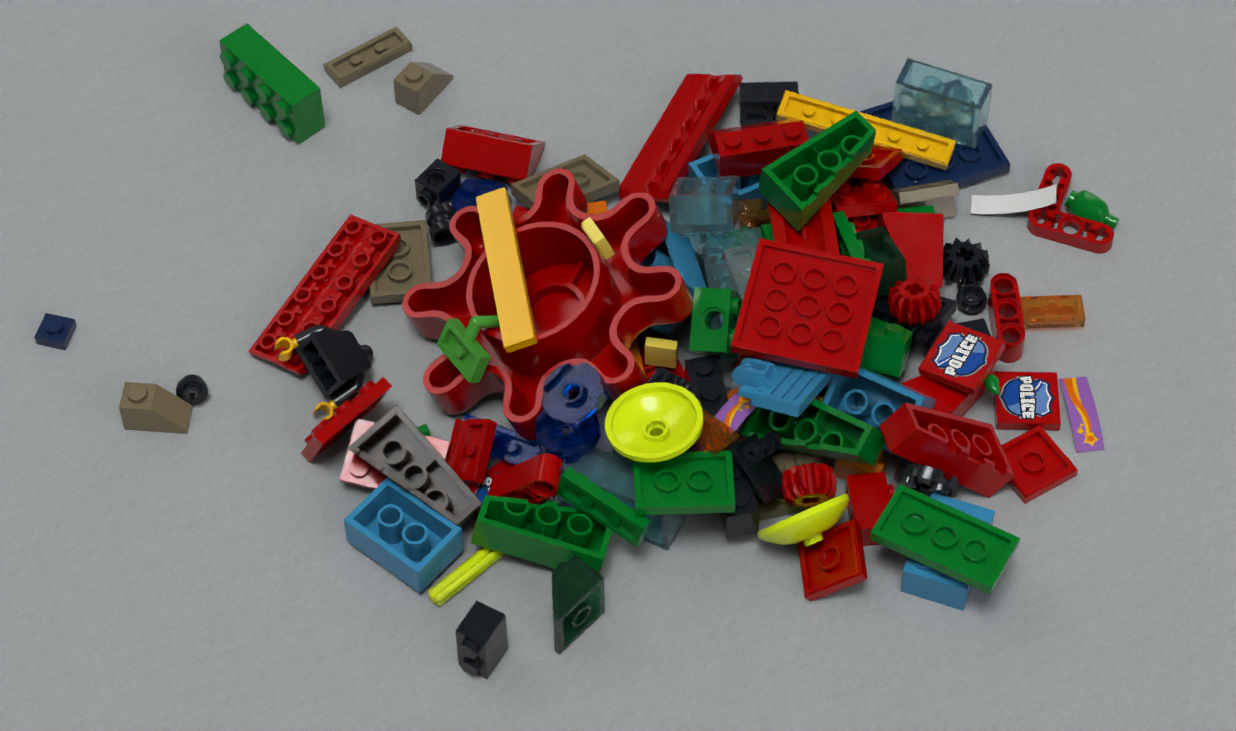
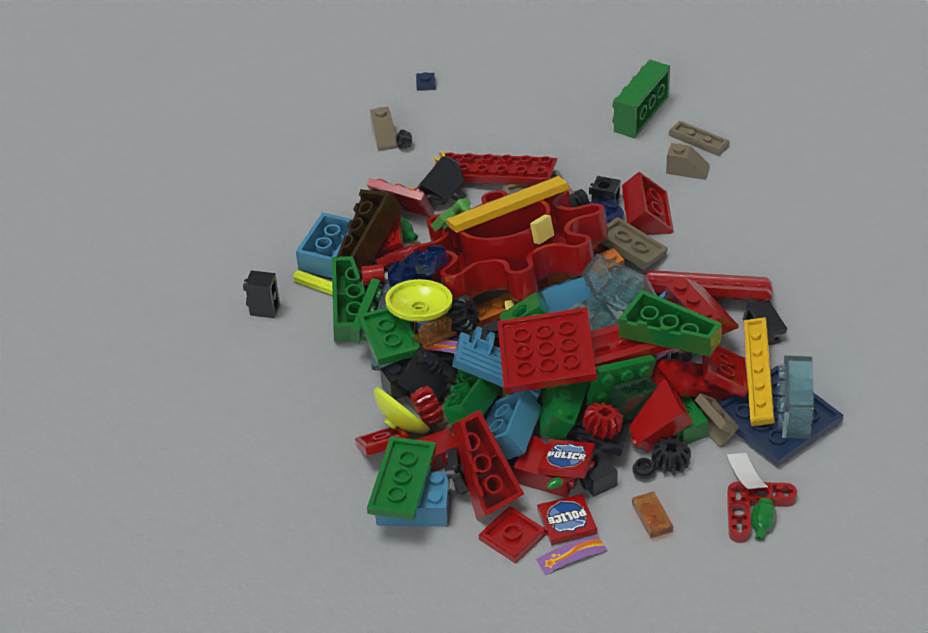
camera: 75 degrees right, 10 degrees down
clear green slope [552,555,605,655] -> none
red beam [987,273,1025,363] -> none

